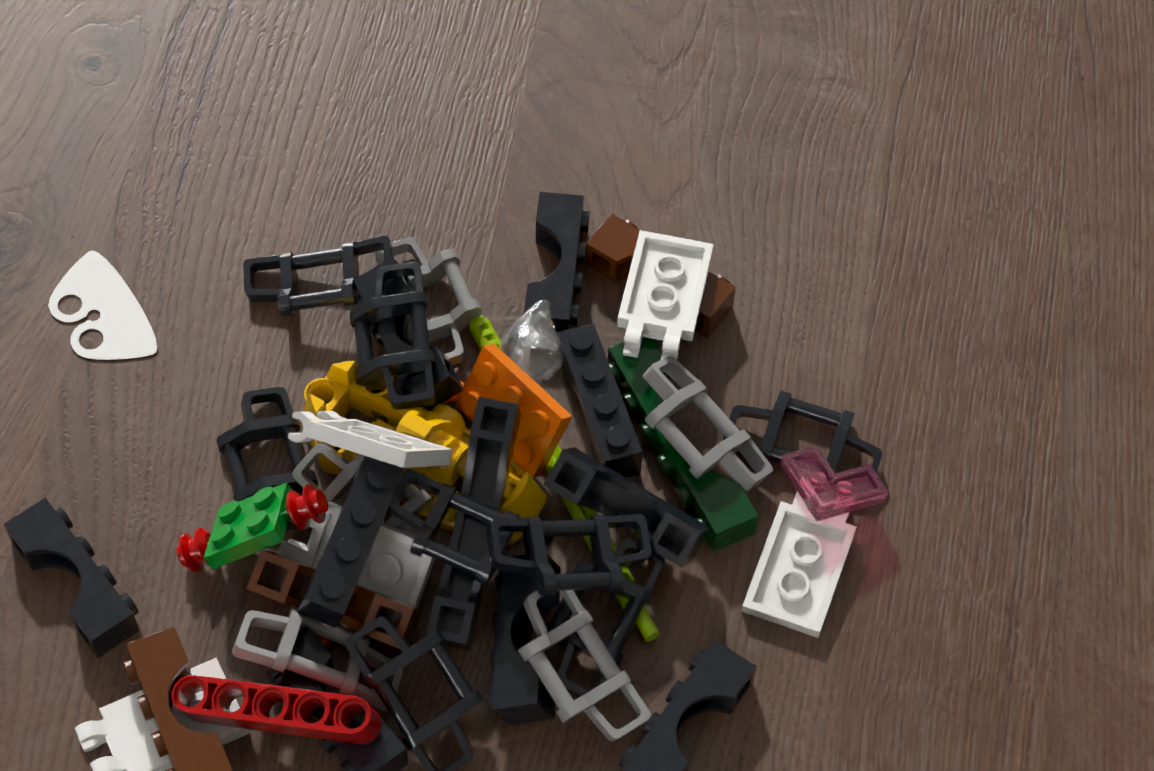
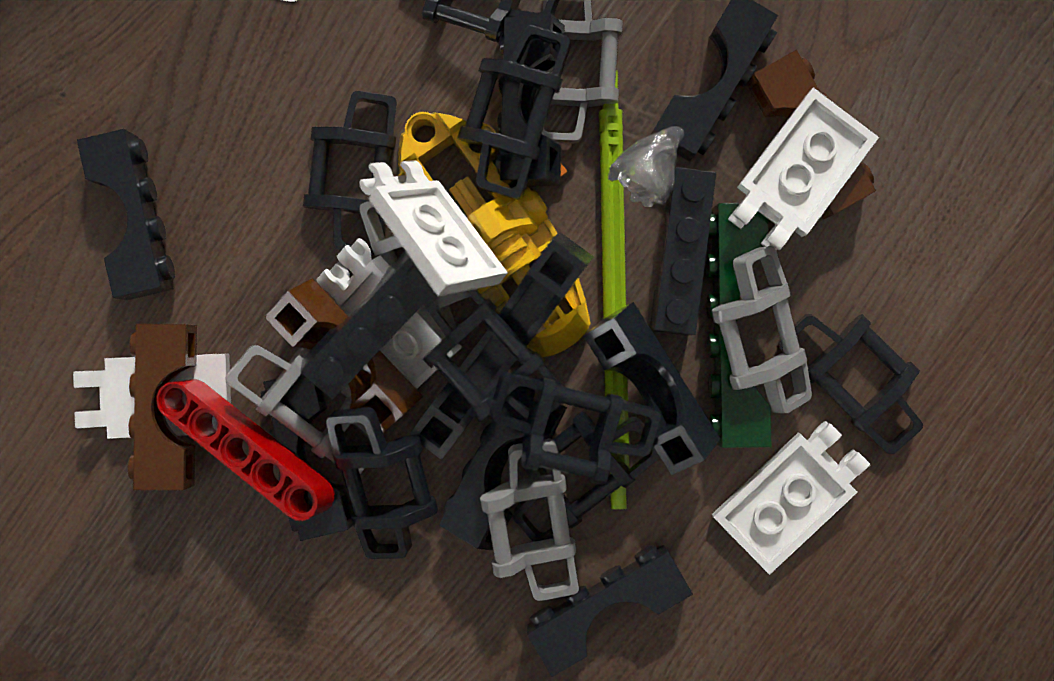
camera: 25 degrees right, 30 degrees up
green plate [176,482,328,572] -> none
orange plate [455,343,572,478] -> none
clear pink tile [780,445,889,522] -> none

